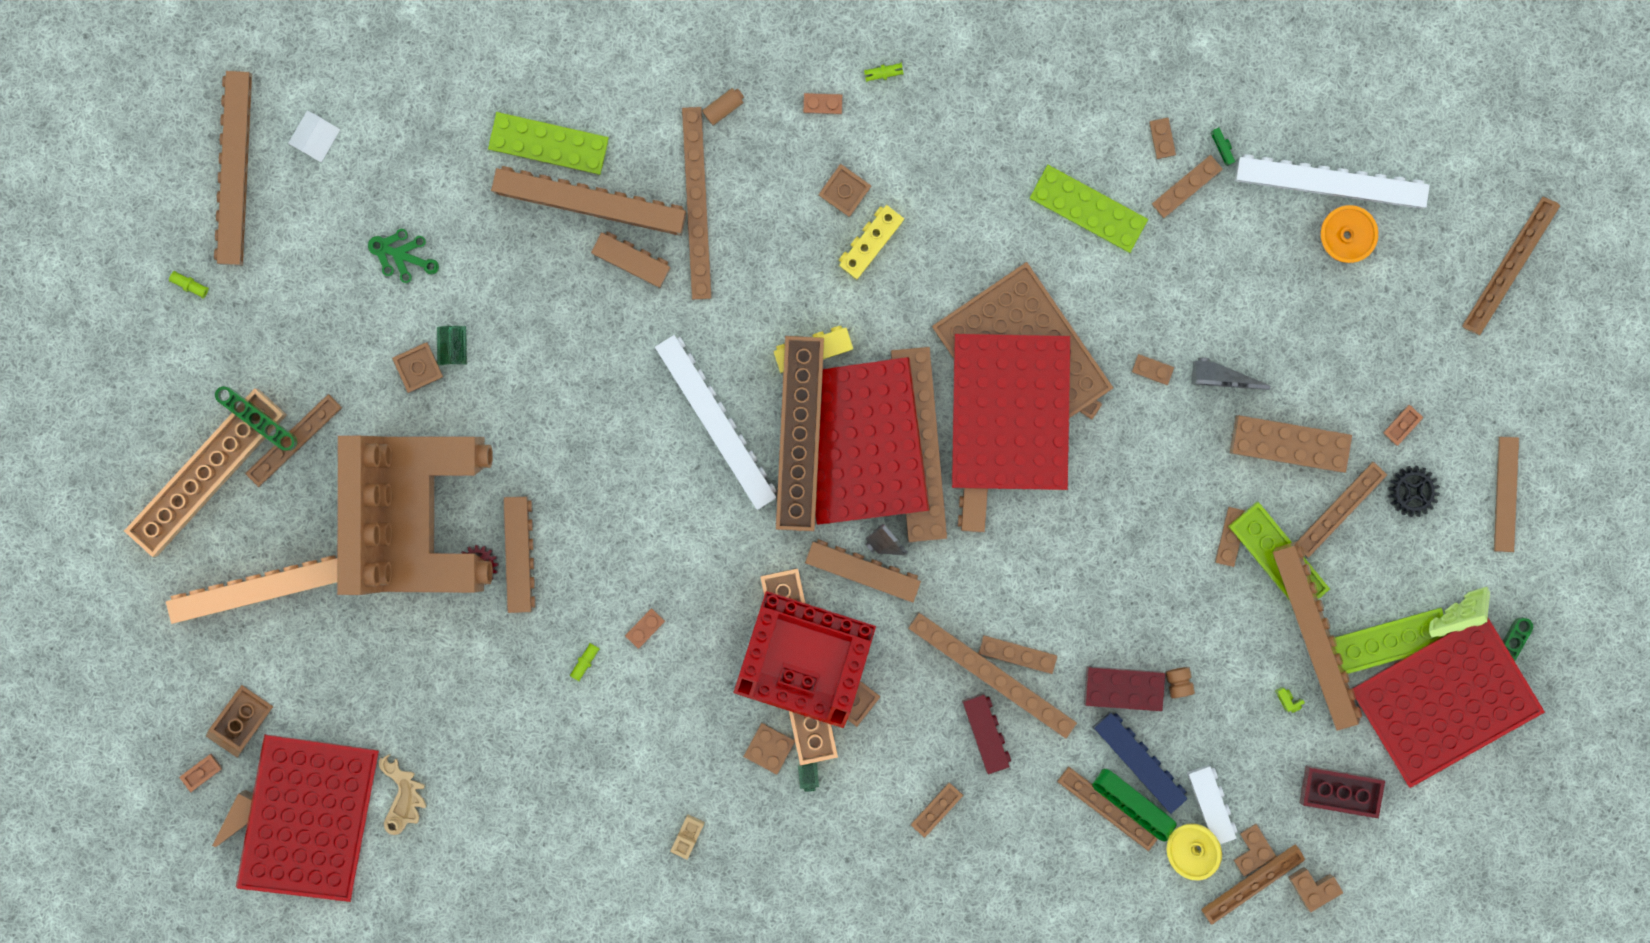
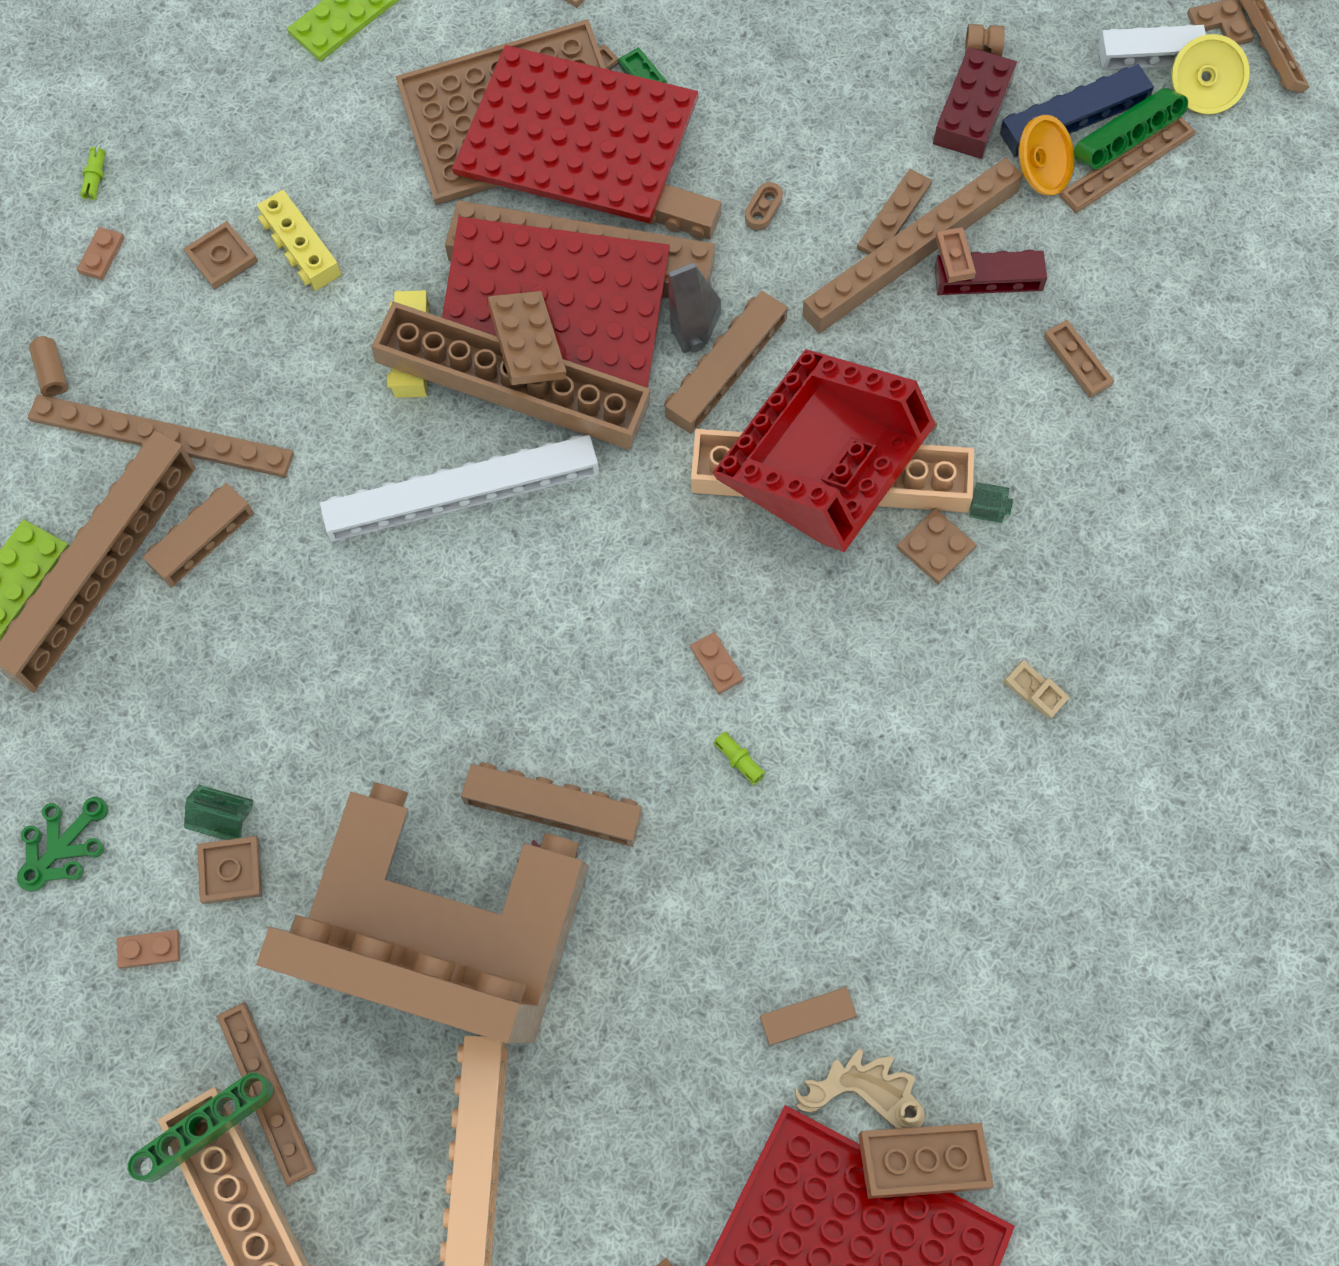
camera: 70 degrees left, 20 degrees down
none -> nougat plate [117,930,180,969]
none -> medium nougat plate [488,291,567,385]
none -> green plate [618,47,667,83]
none -> medium nougat plate [745,182,783,230]
none -> medium nougat tile [760,987,857,1046]
none -> medium nougat plate [858,1123,994,1199]
none -> nougat plate [936,227,976,283]
none -> light orange dish [1018,115,1074,196]

